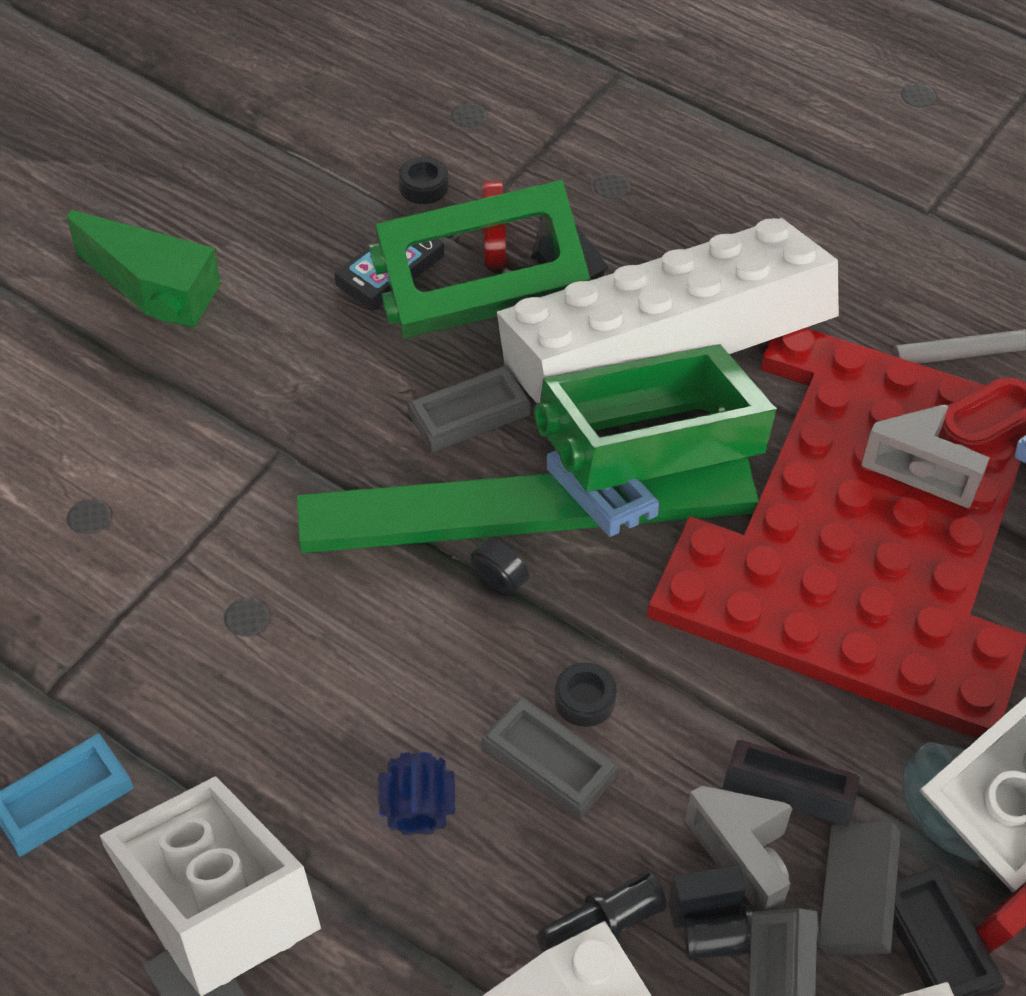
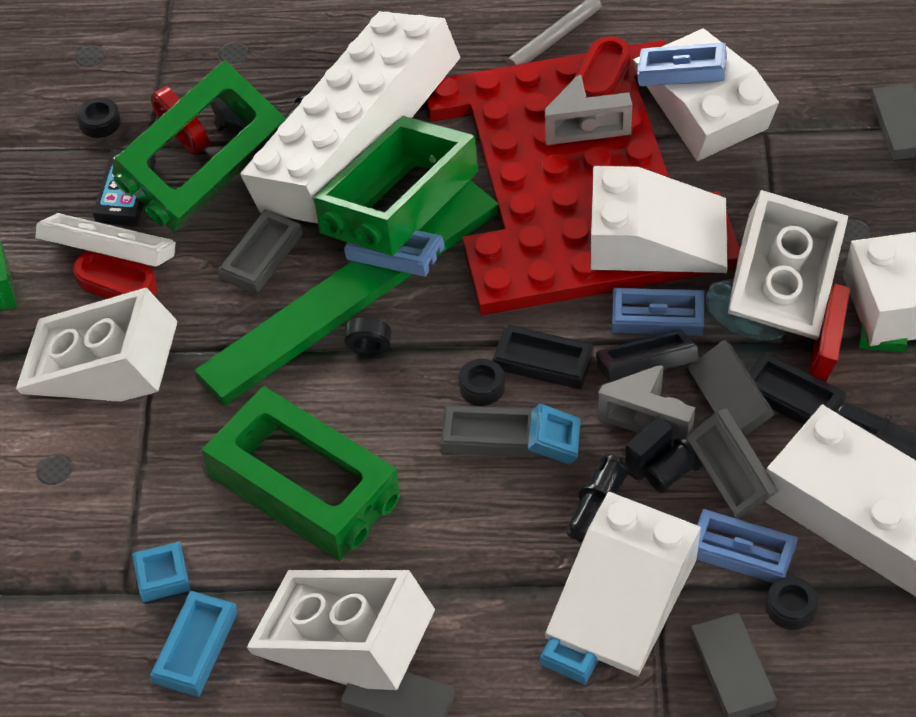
camera: 30 degrees left, 0 degrees up
clear blue gear [378,752,455,836] -> none
none -> white slope [16,288,178,402]
none -> white tile [35,213,176,266]
none -> red tile [73,251,157,299]
none -> dark azure tile [132,541,191,603]
none -> green piece [201,386,400,562]
none -> black tile [493,324,594,390]
none -> dark azure tile [528,403,581,465]
none -> white slope [591,166,727,273]
none -> medium blue tile [612,288,704,336]

